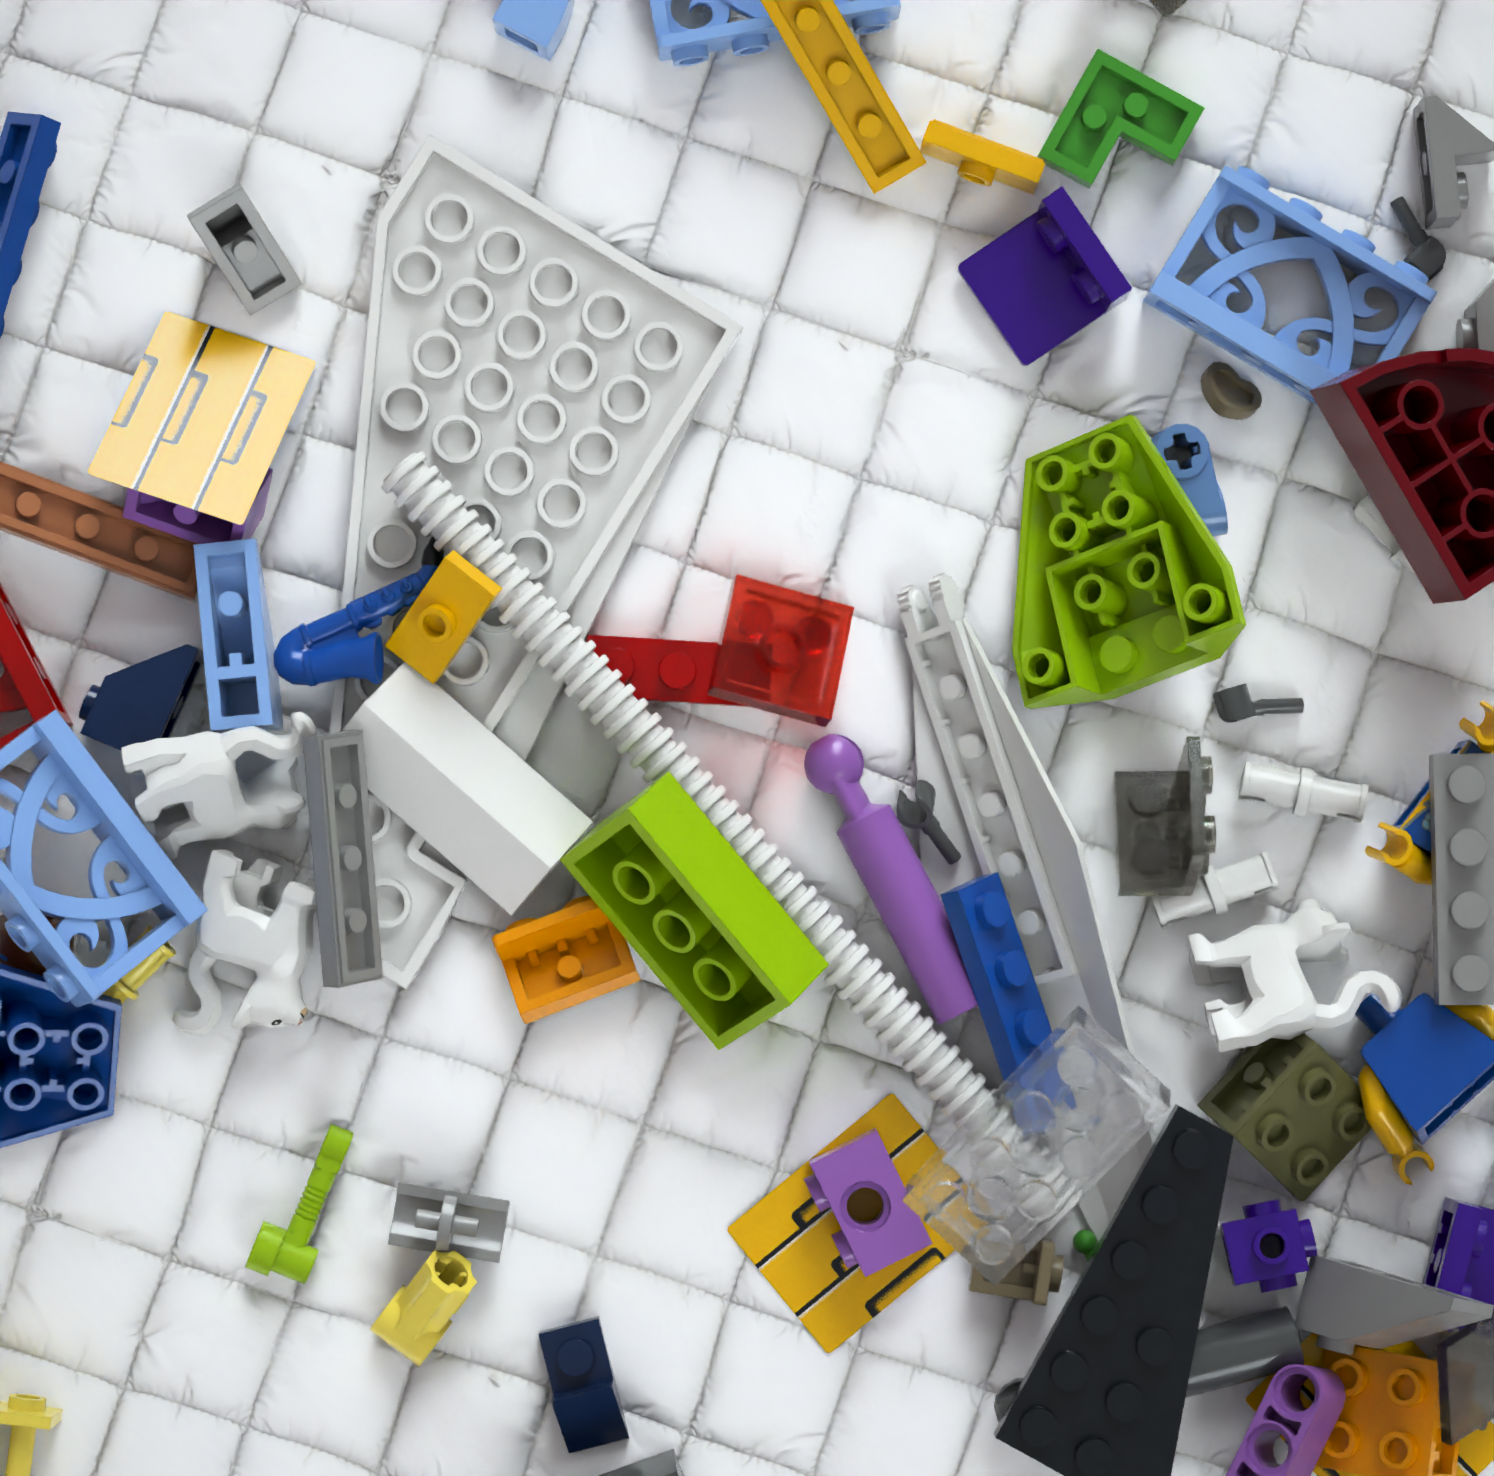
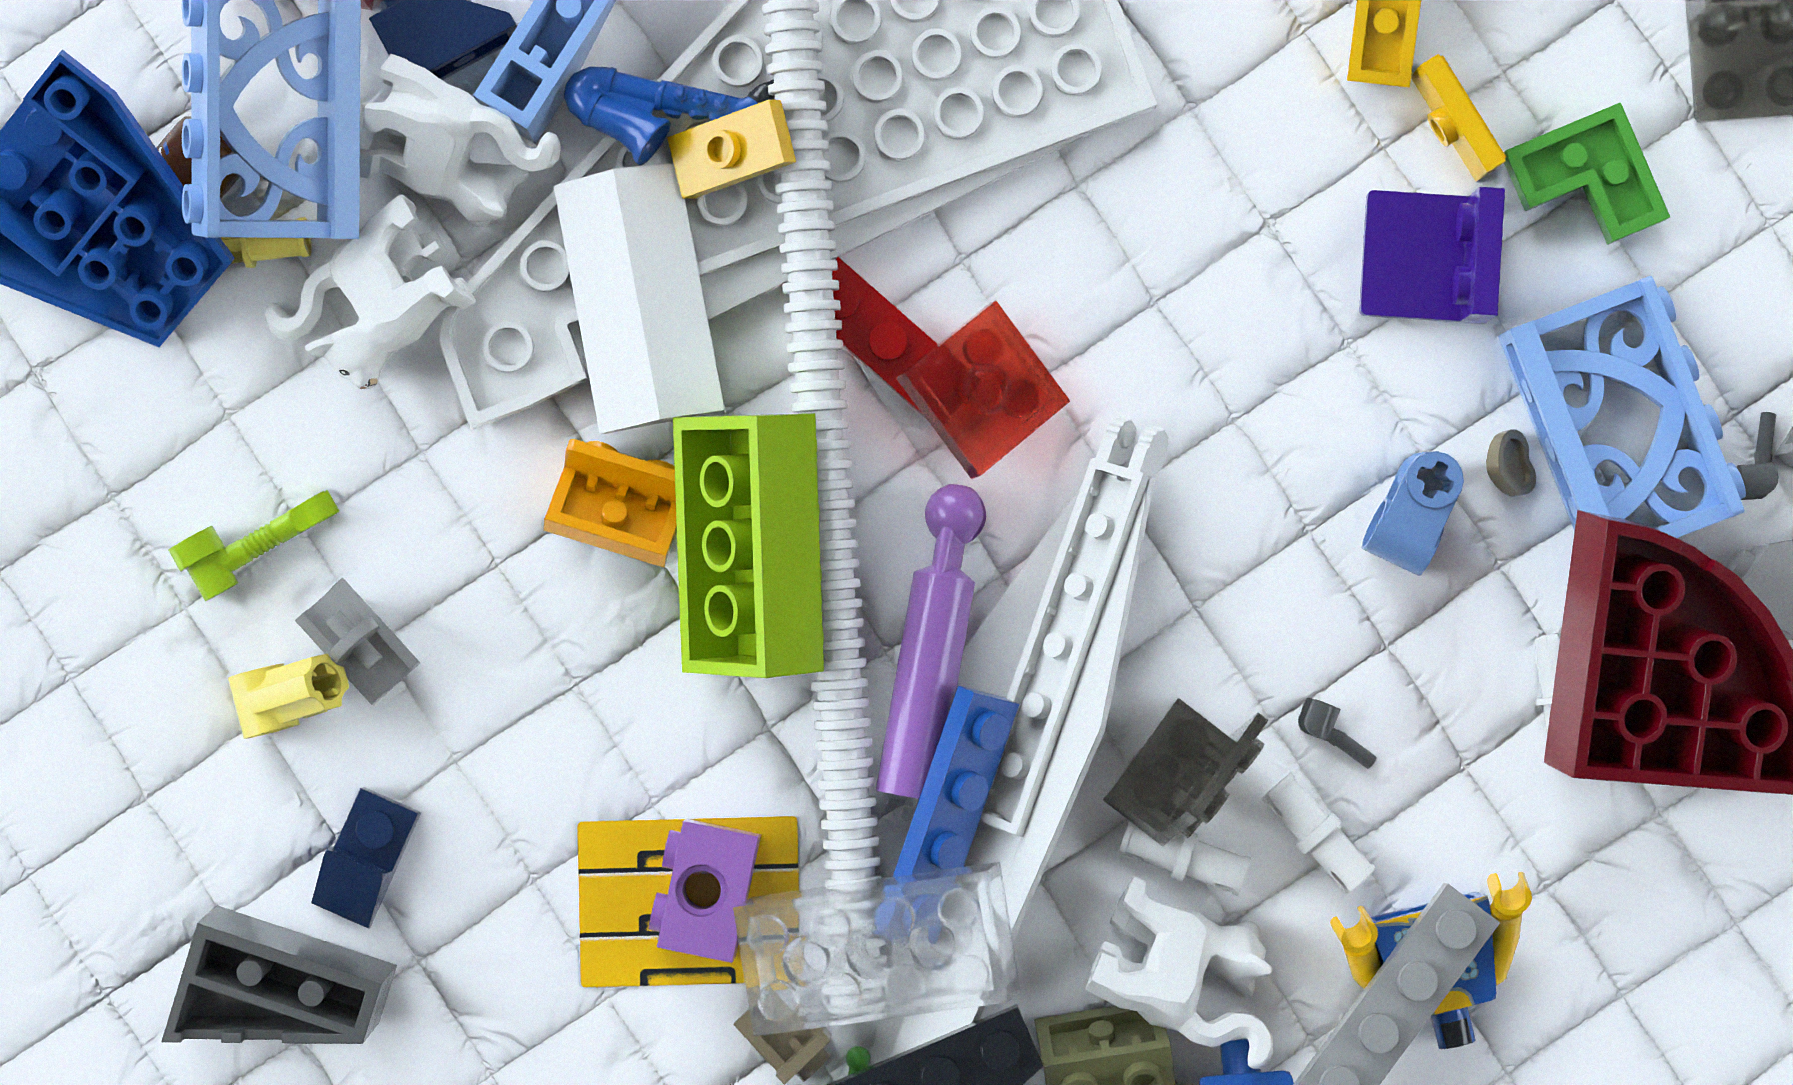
camera: 40 degrees right, 0 degrees up
light grey tile [303,730,383,988] -> none
dark grey hand [897,780,961,865] -> none
lime wedge [1012,414,1246,709] -> none

